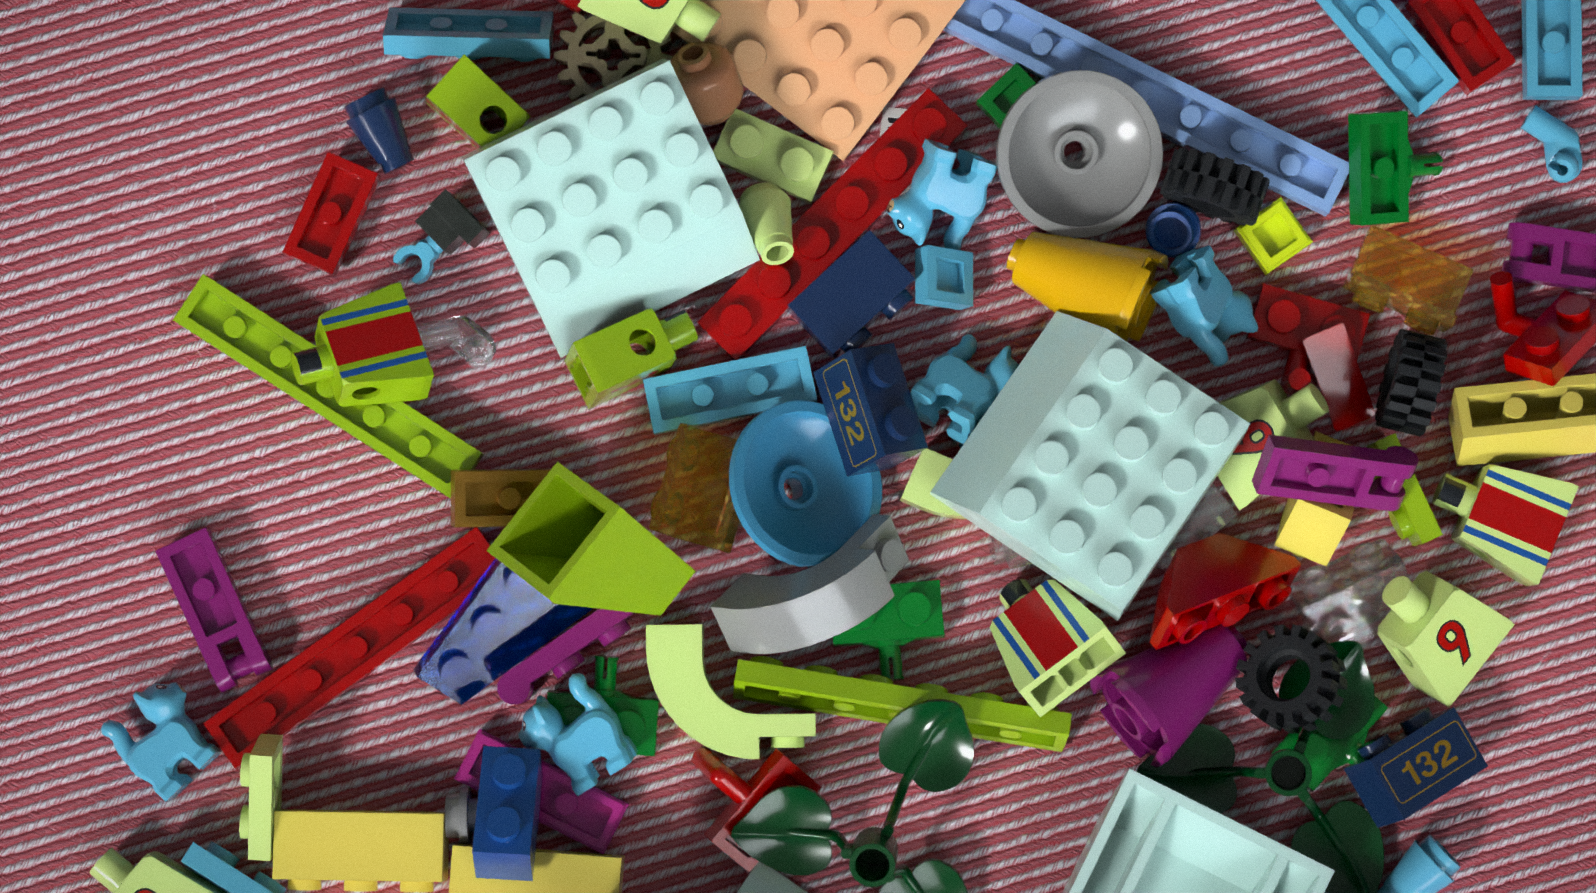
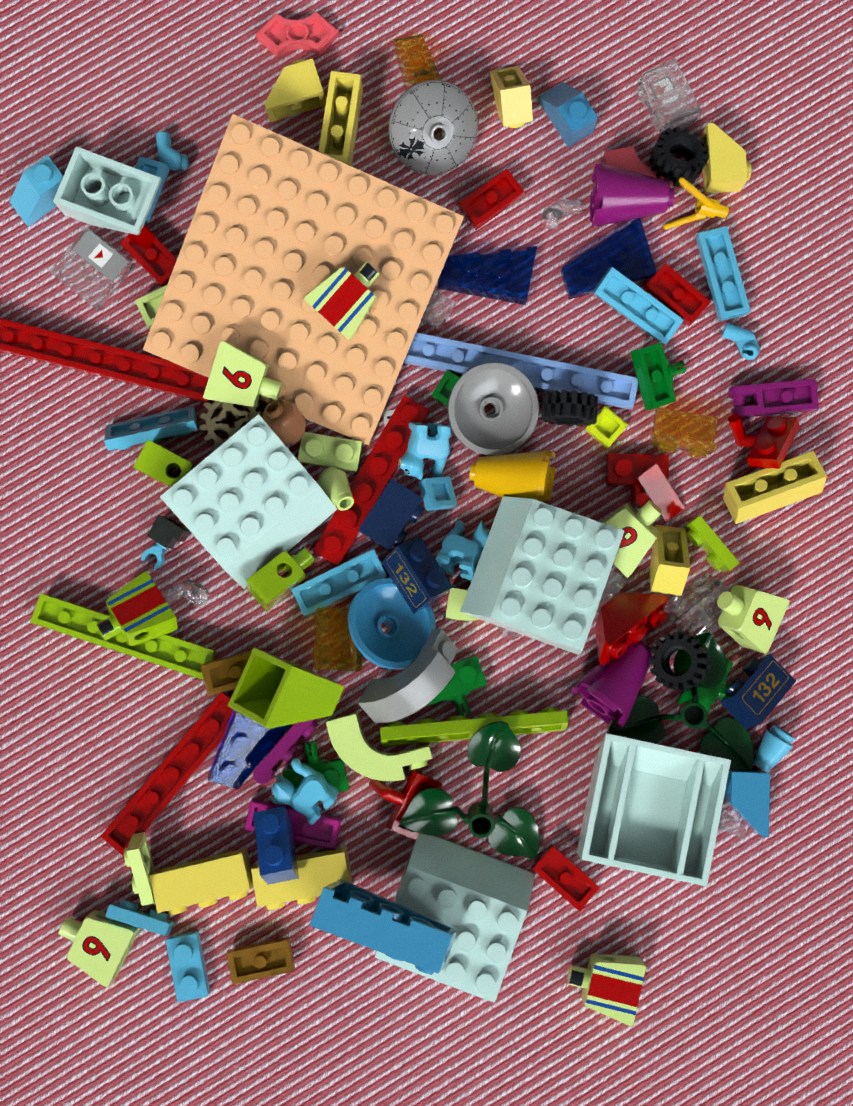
camera: 15 degrees left, 0 degrees up
medium azure animal [101,682,221,802] -> none
magenta plate [155,527,274,693] -> none
red plate [282,152,381,277] -> none
dark blue cone [344,88,414,174] -> none
light grey plate [445,787,478,844] -> none
yellowish green torso [990,579,1126,717] -> none
blue plate [1145,202,1202,258] -> none
medium azure animal [1150,245,1258,367] -> none
magenta plate [1252,434,1419,511] -> none
black tyre [1375,329,1448,437] -> none
torso [1432,464,1579,586] -> none

